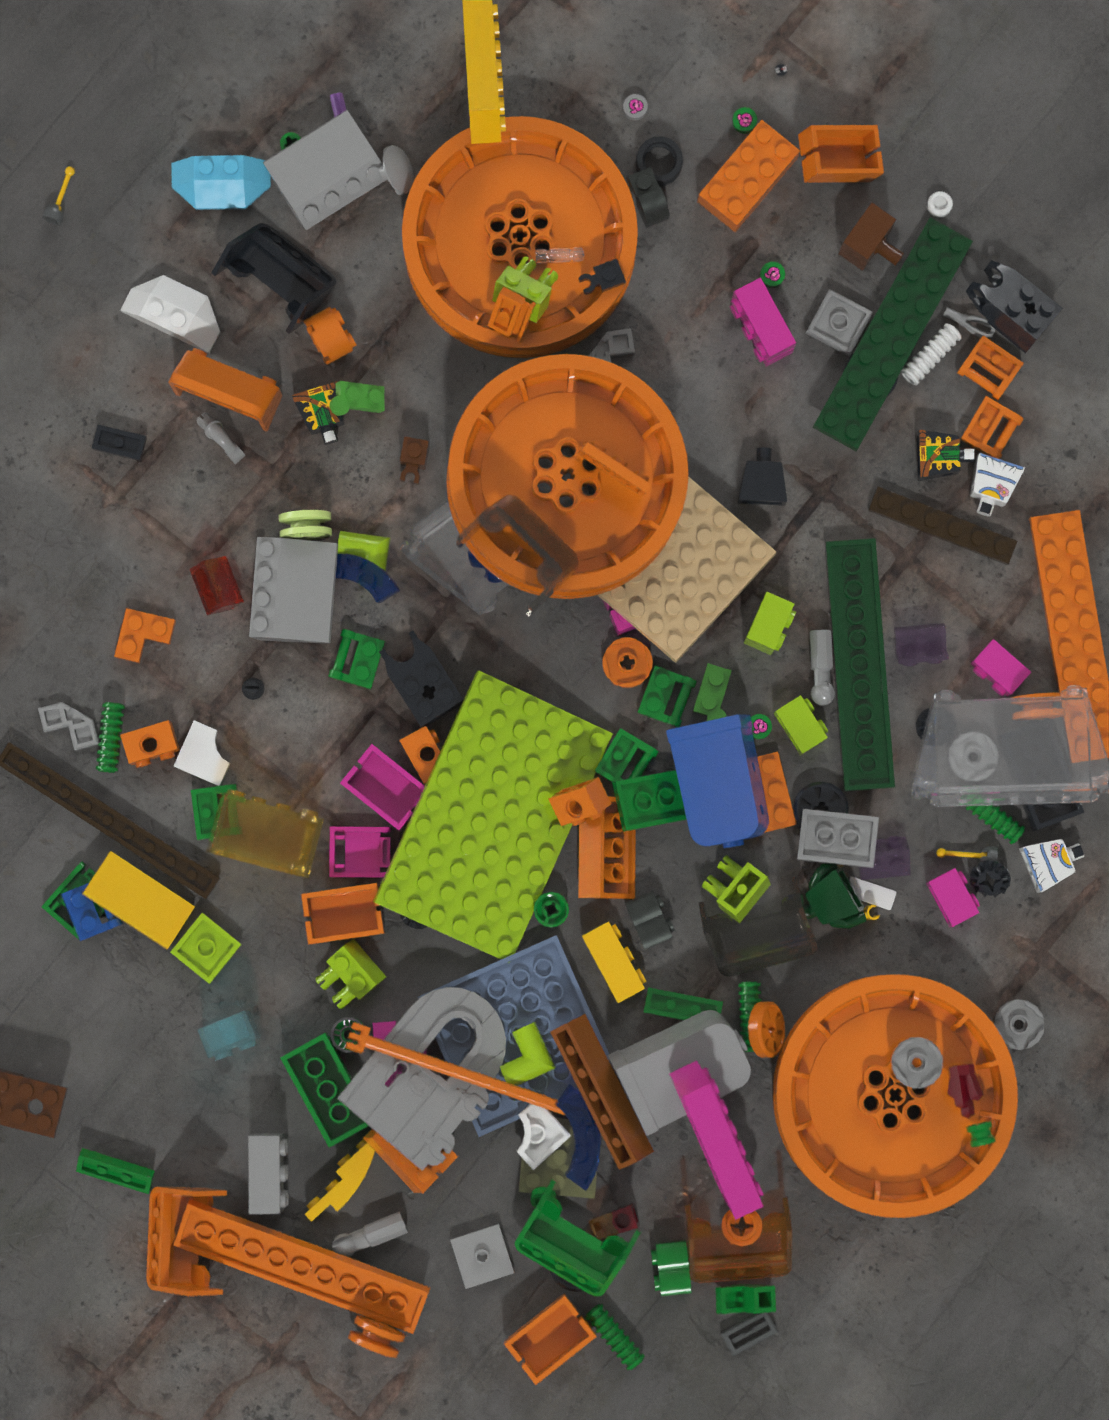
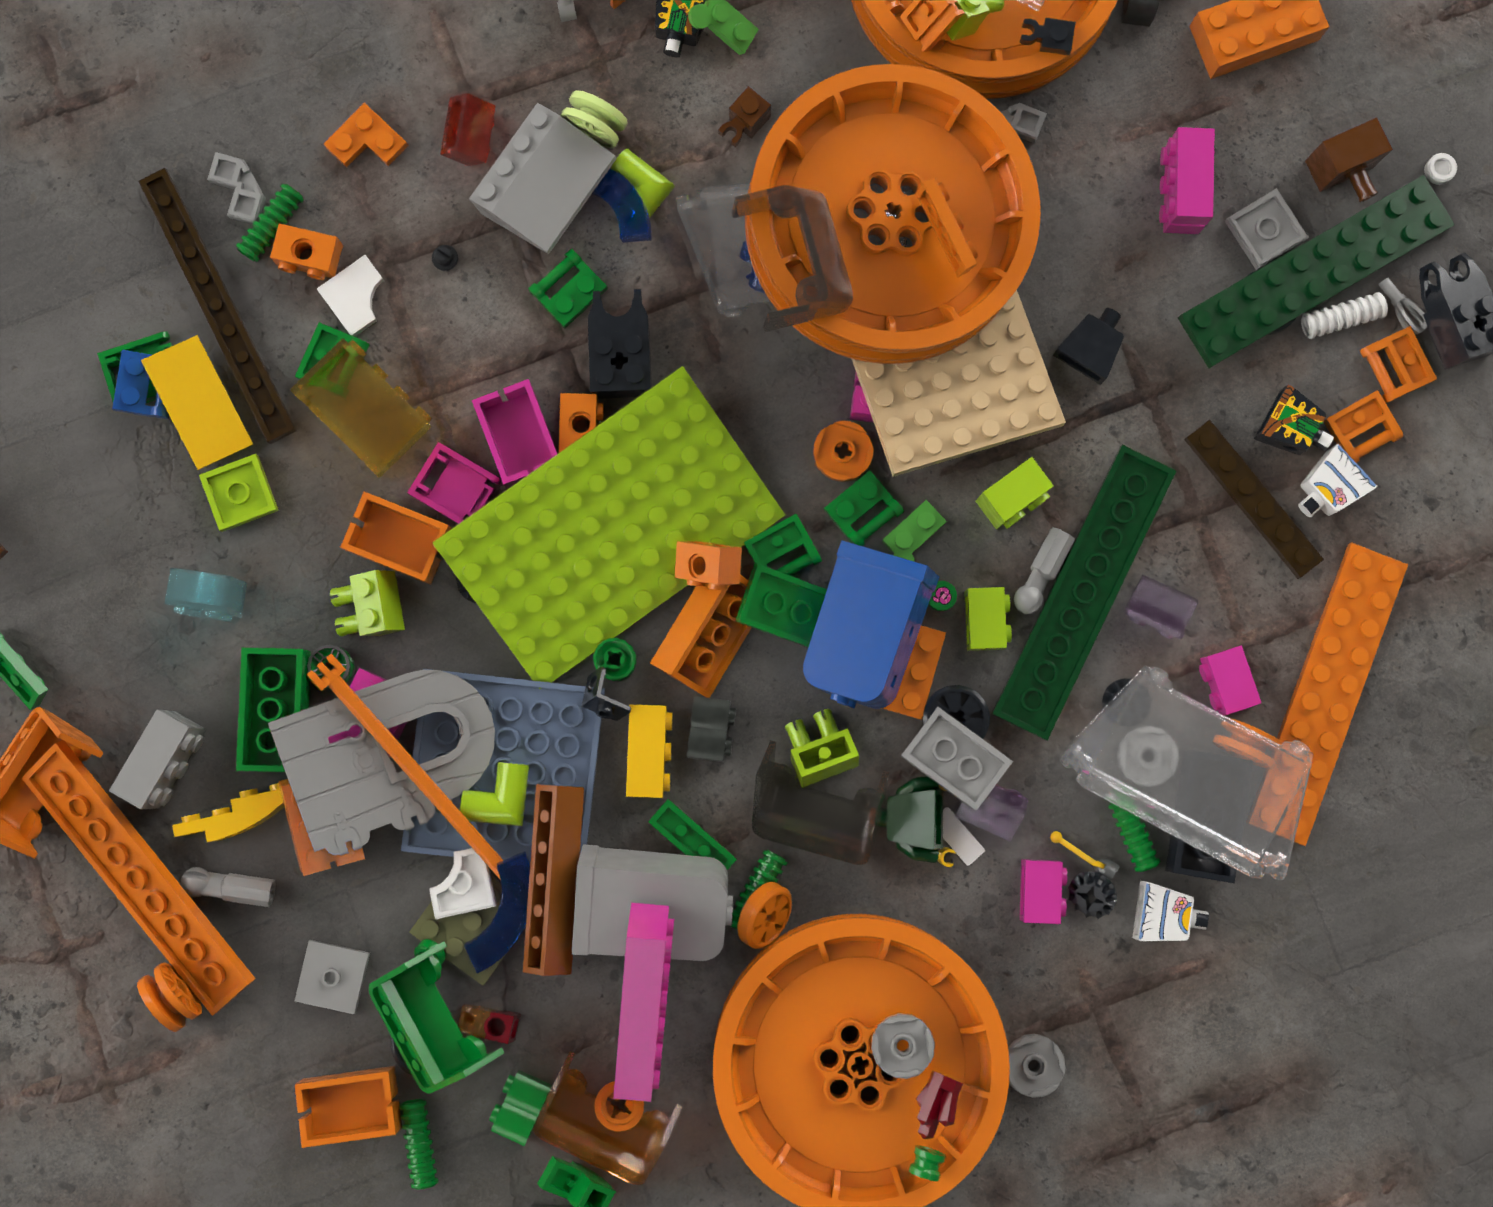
camera: 30 degrees right, 0 degrees up
green tile [760,262,785,288] -> none
orange piece [798,125,884,183] -> none
none -> black bracket [581,667,631,721]

